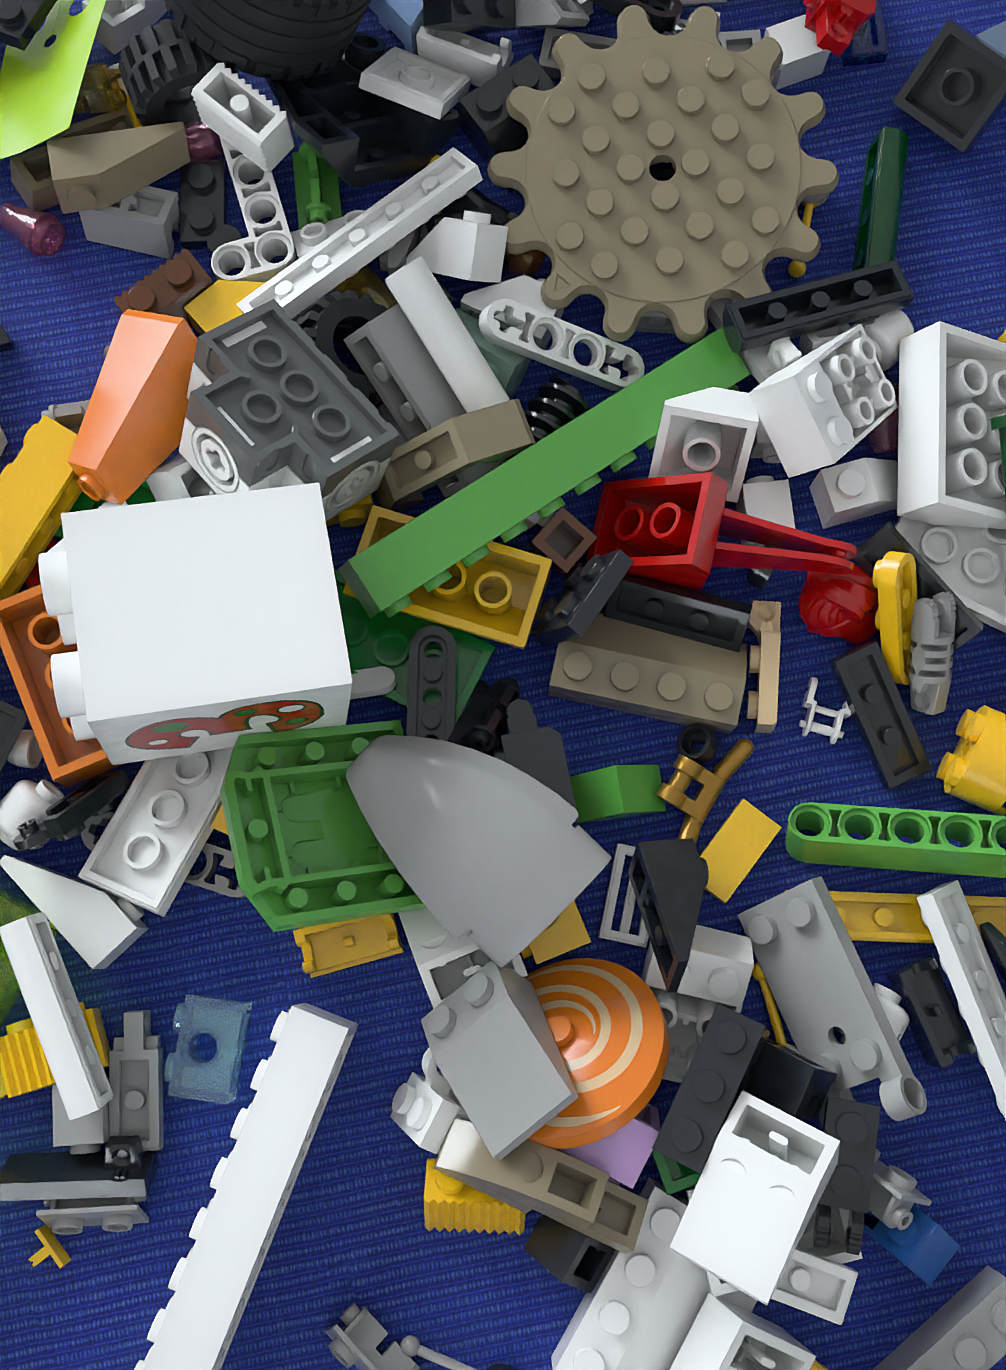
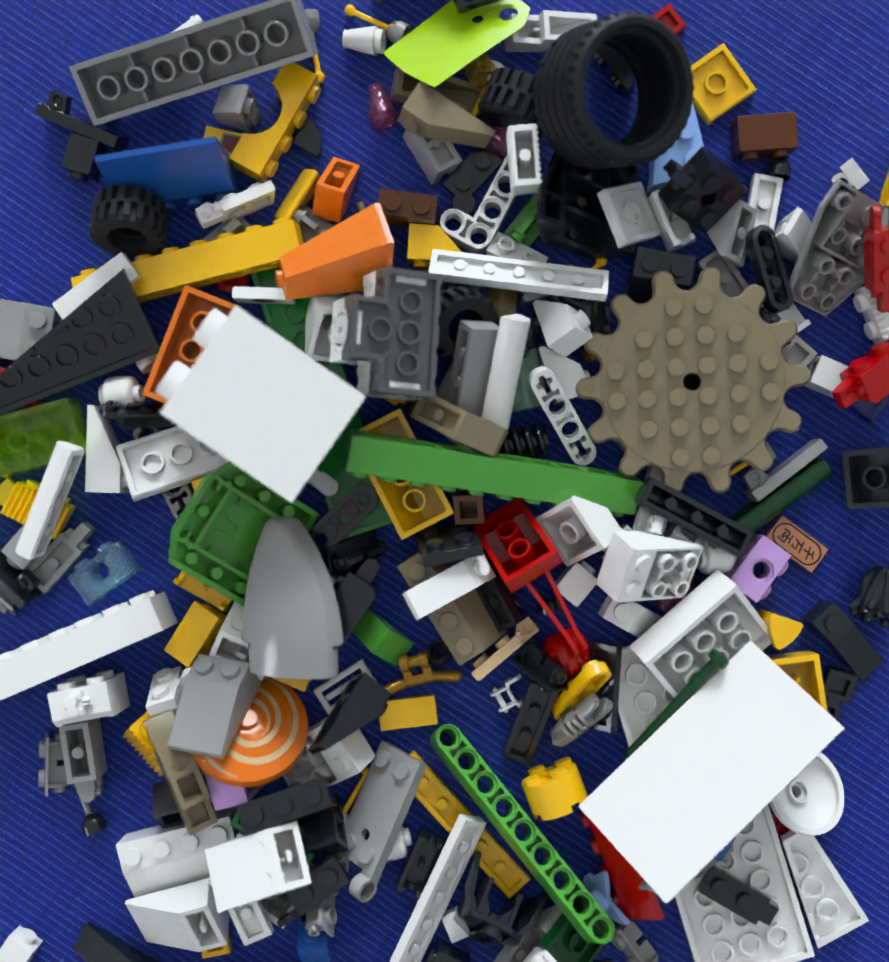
camera: 45 degrees right, 10 degrees up
none -> white hinge [47,669,130,727]
none -> light grey hinge [59,718,108,803]
none -> yellow hinge [164,601,227,668]
none -> yellow slope [274,169,320,221]
none -> orange slope [312,157,360,223]
none -> white slope [402,555,496,620]
none -> black hinge [511,640,569,693]
none -> lavender brick [725,534,792,603]
none -> light grey hinge [741,439,828,502]
none -> nougat tile [764,515,829,573]

